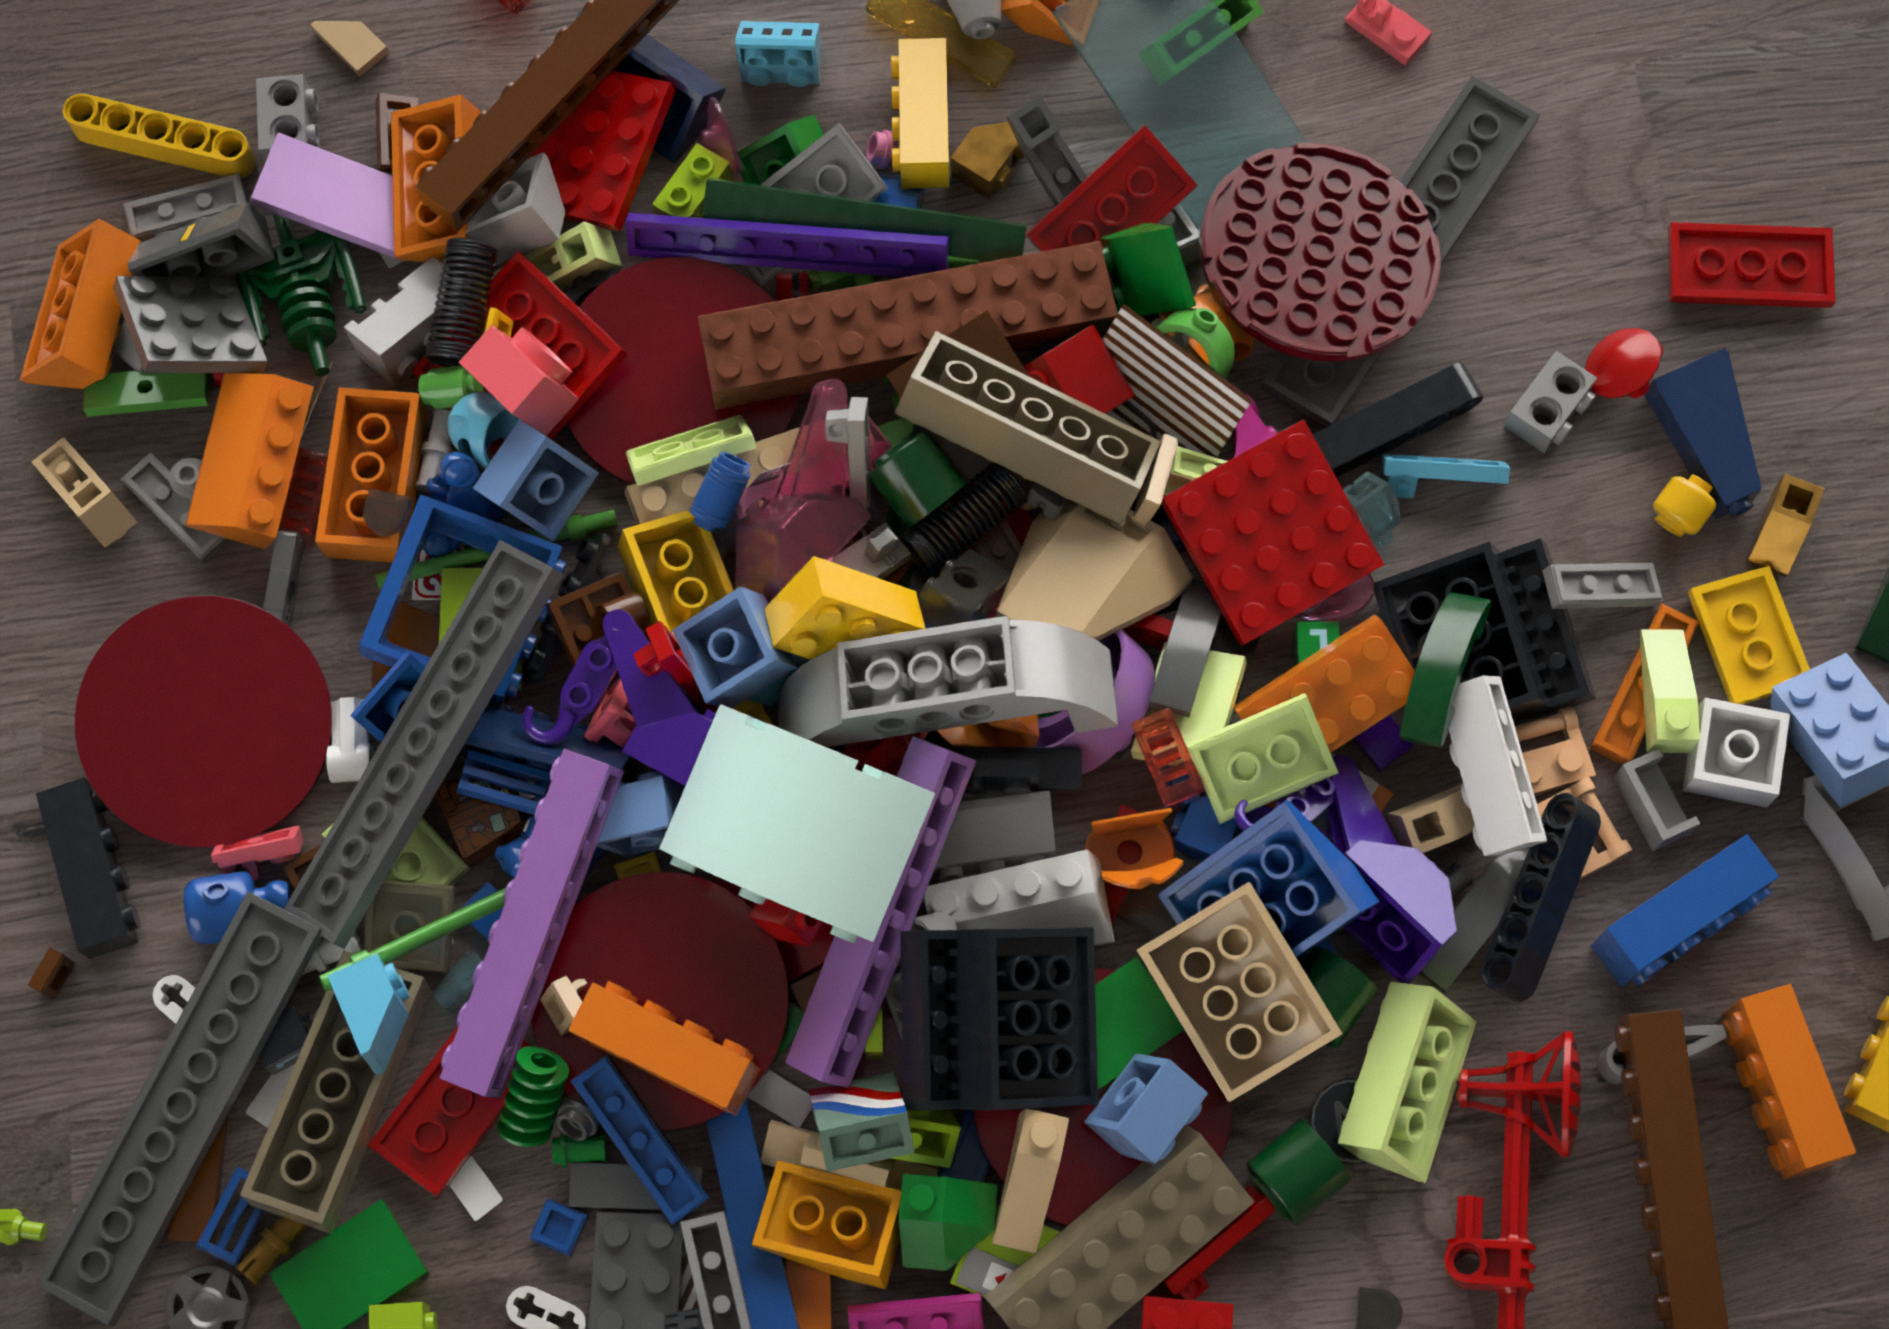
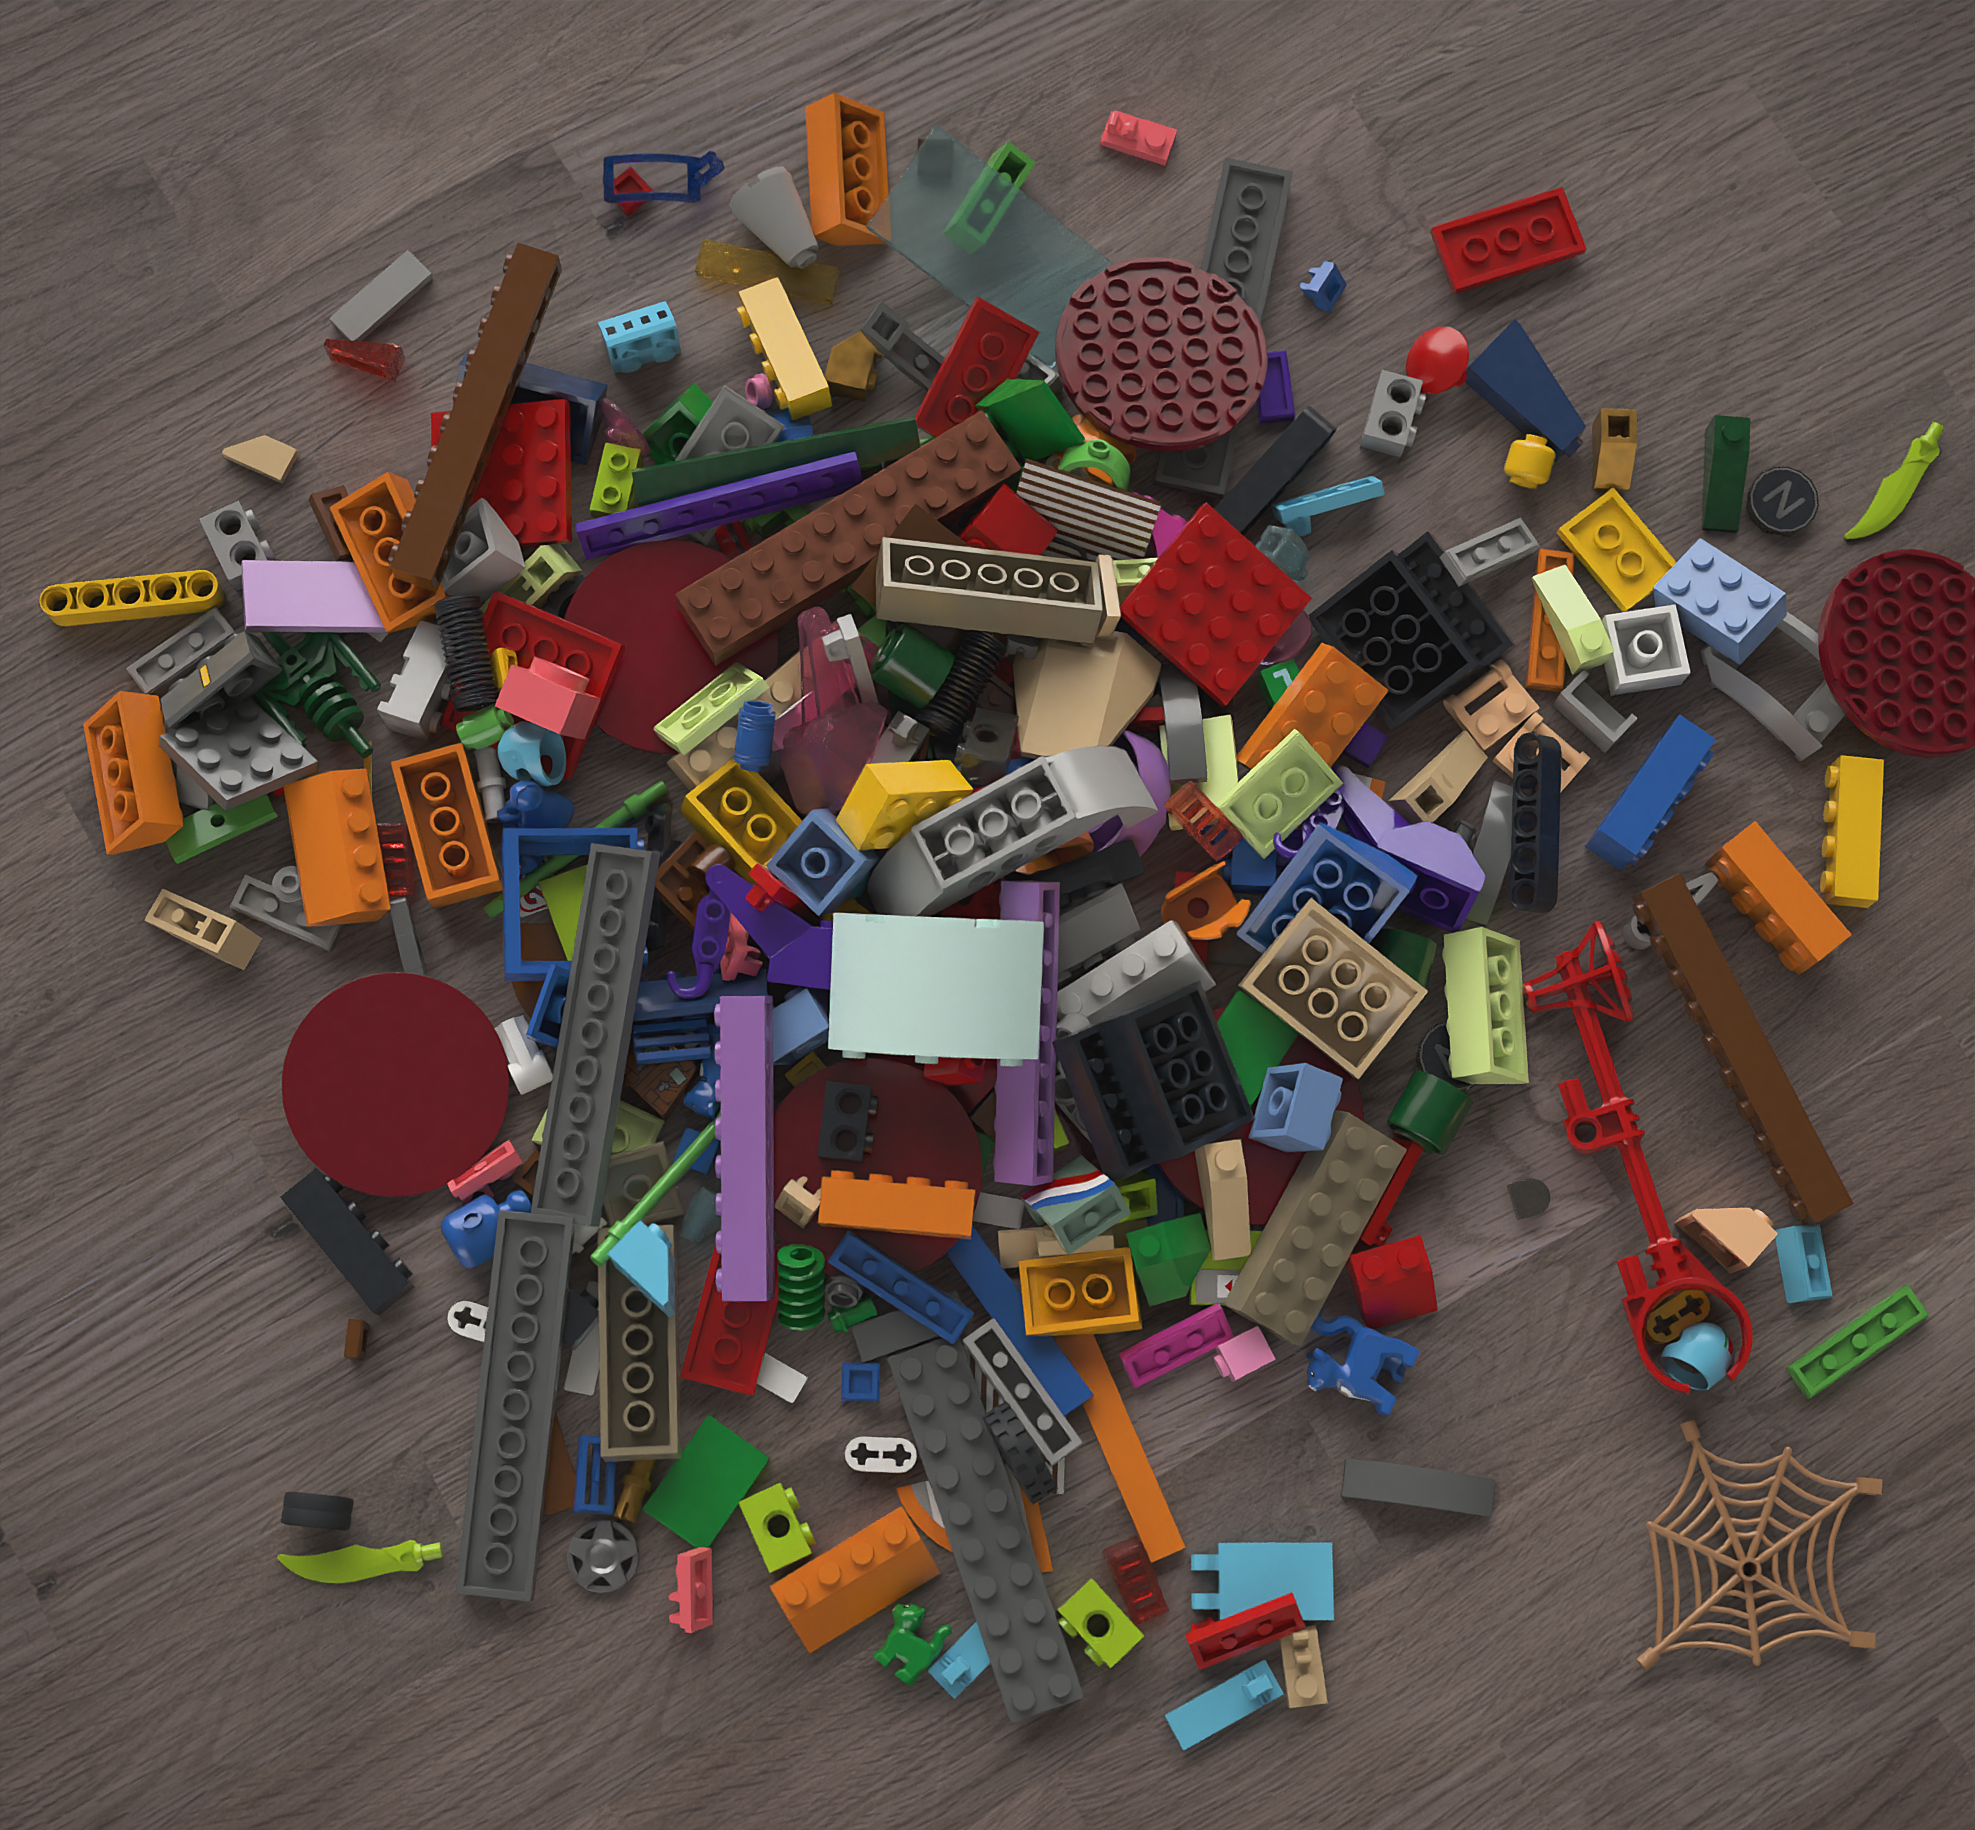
camera: 30 degrees left, 5 degrees up
clear smoke tile [363,489,412,536] -> none
medium blue brick [473,419,599,541] -> none
dark green slope [1400,592,1492,748] -> none
white brick [1449,675,1547,856] -> none
none -> black brick [817,1081,878,1164]
none -> dark purple tile [1256,350,1295,424]
none -> blue tile [1299,261,1347,312]

